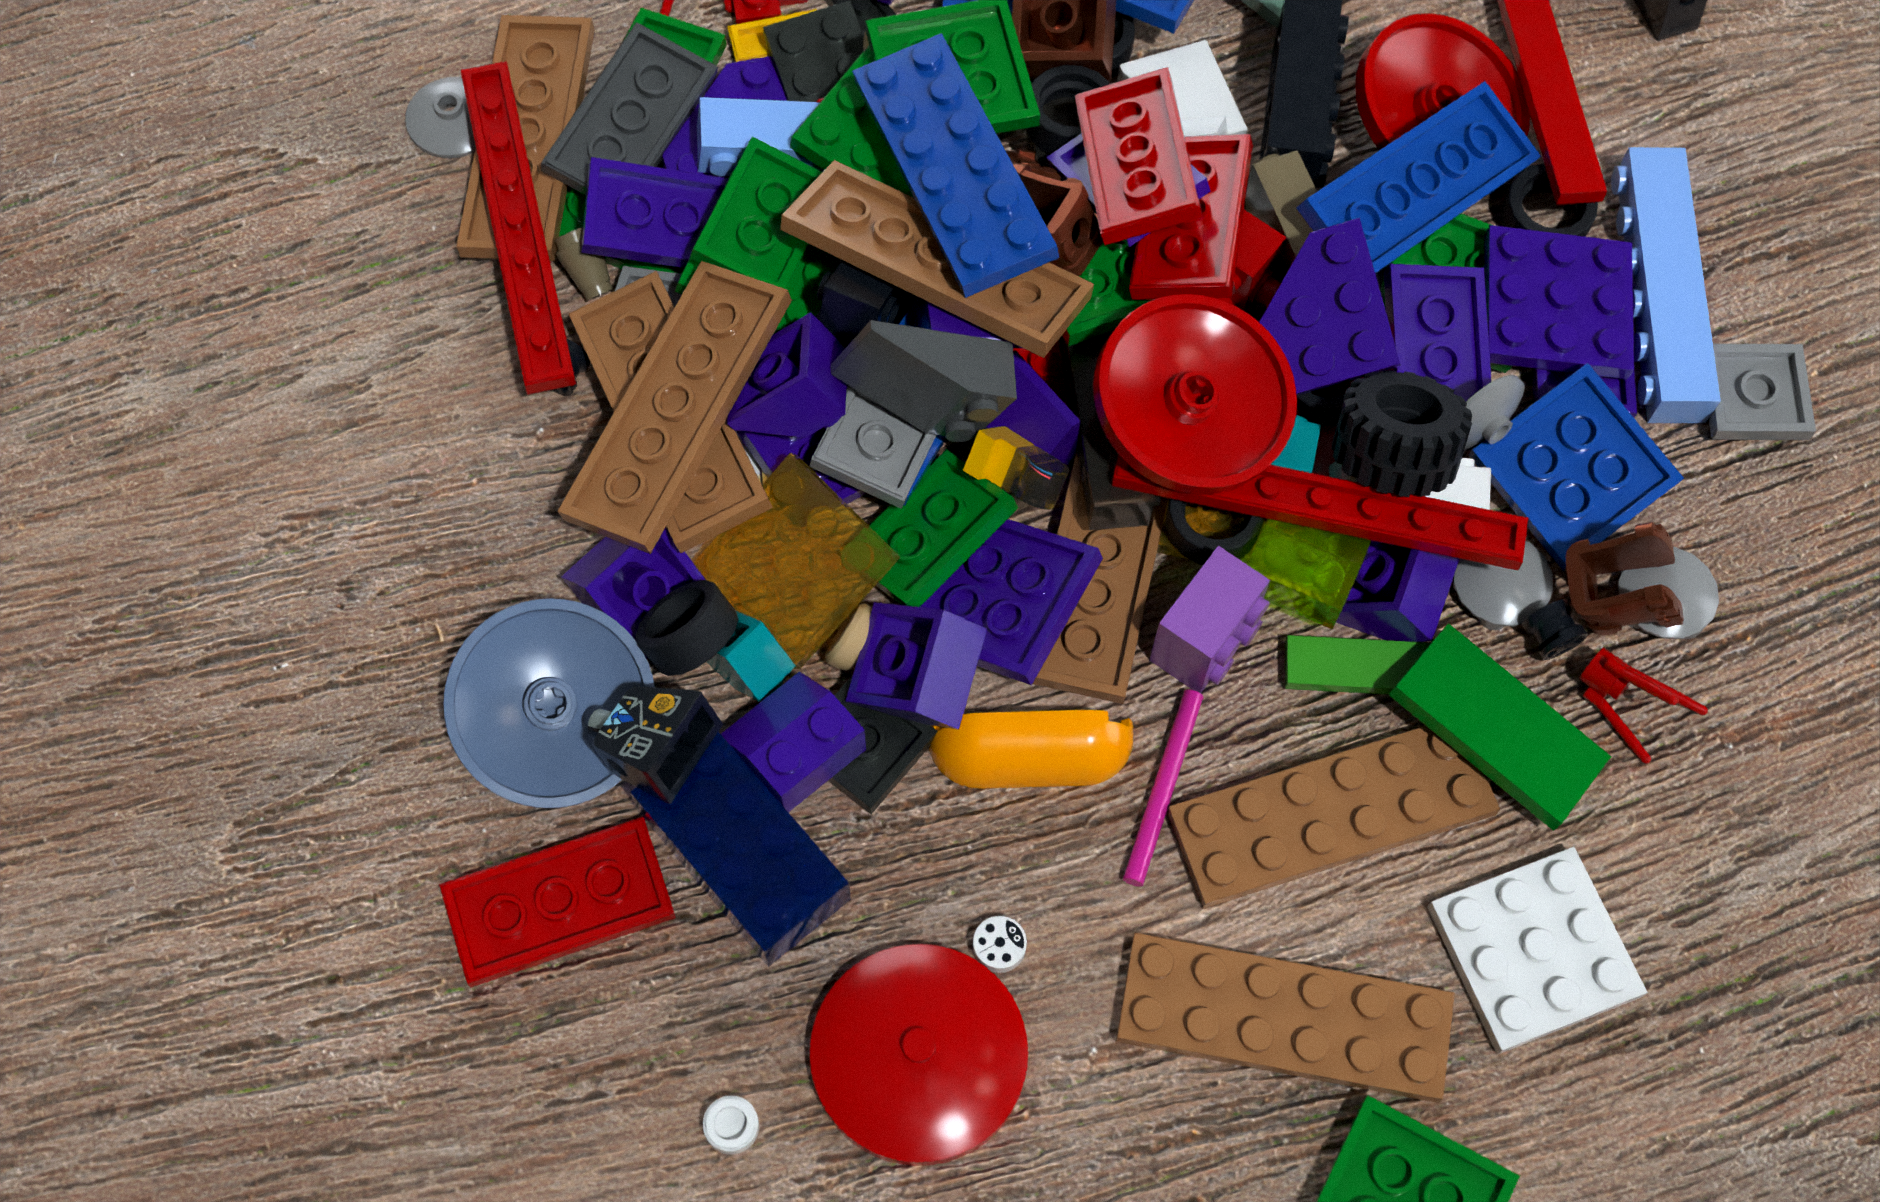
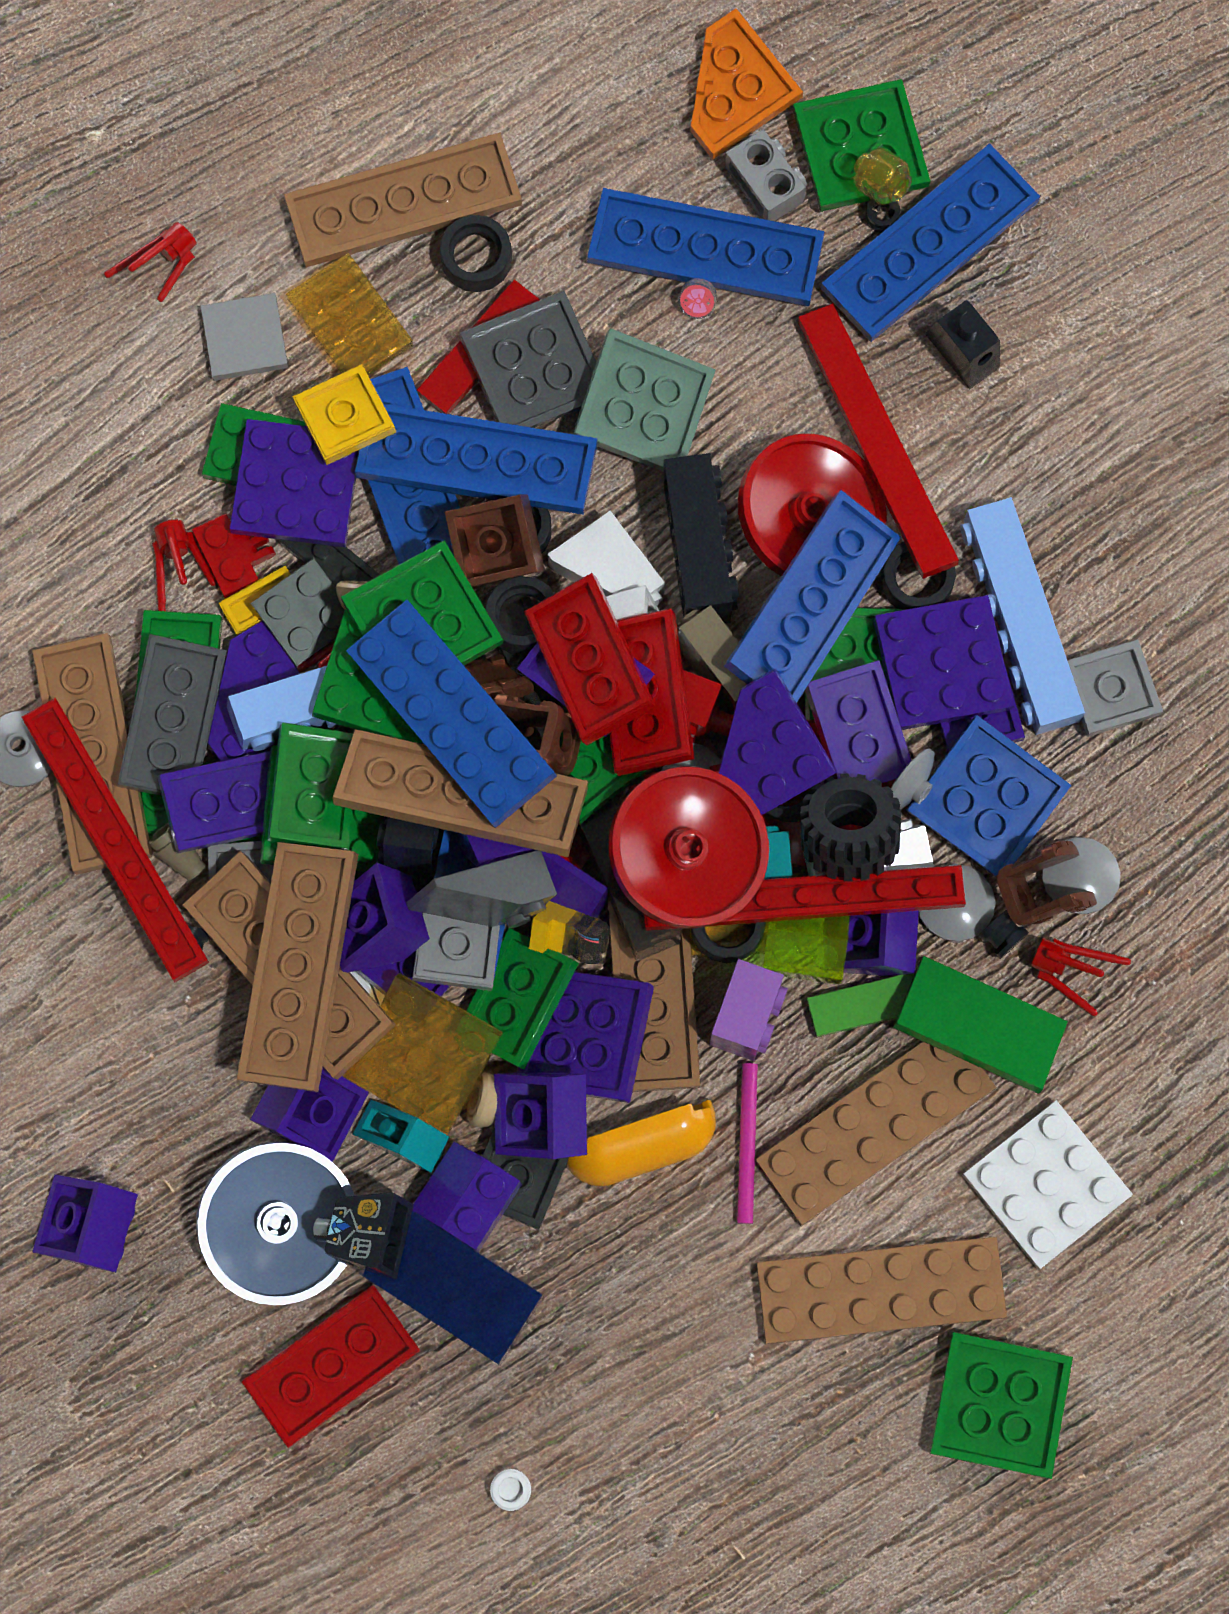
camera: 15 degrees left, 10 degrees up
black tyre [635,580,738,676] -> none
red dish [810,944,1028,1166] -> none
white tile [973,916,1027,973] -> none
none -> dark purple slope [32,1174,138,1273]

